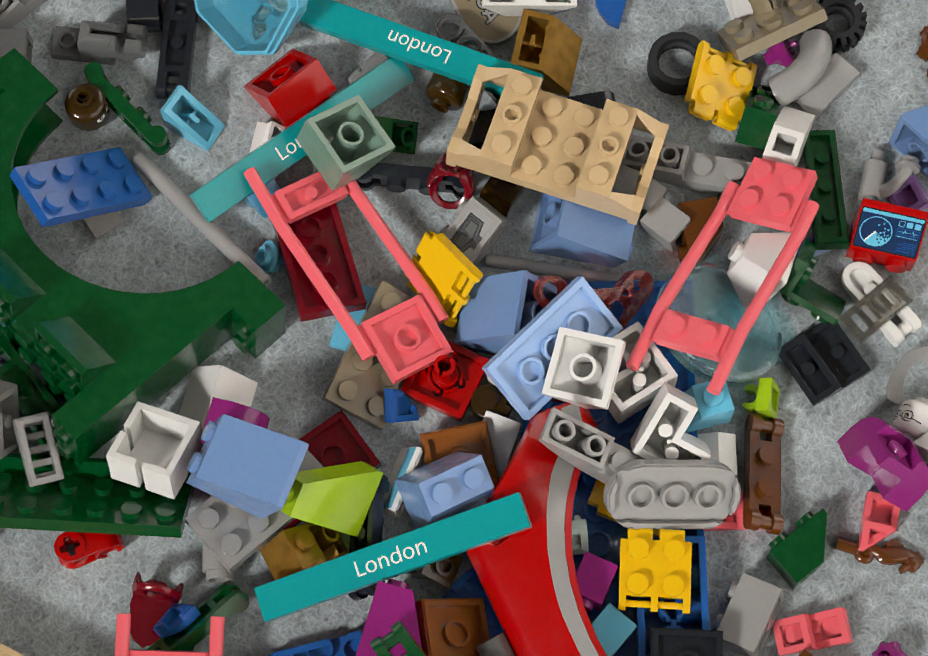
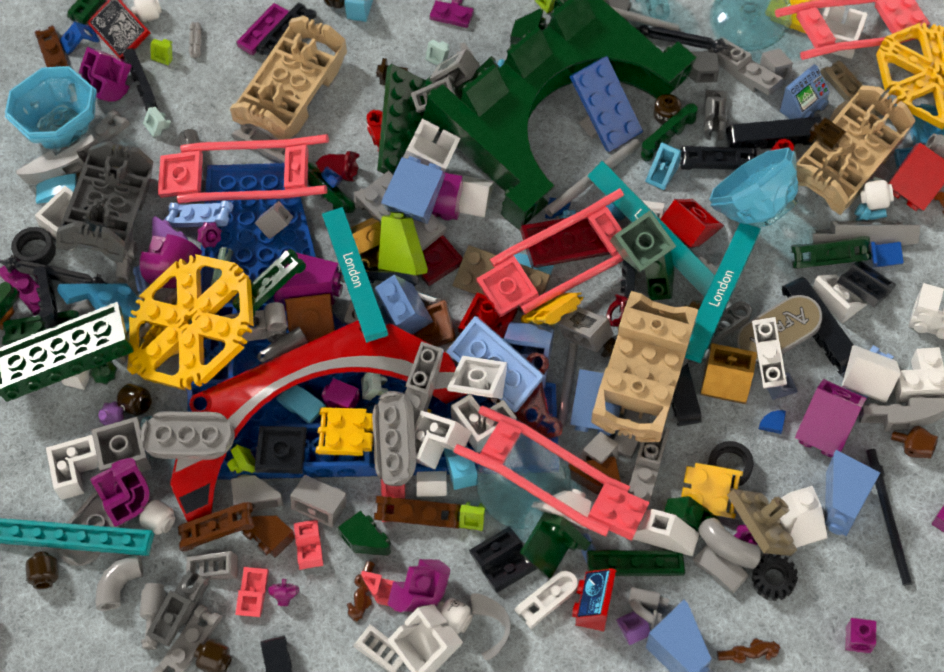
camera: 90 degrees right, 10 degrees down
blue tile [384,388,419,423] -> none
clear smoke slope [839,275,913,344] -> none

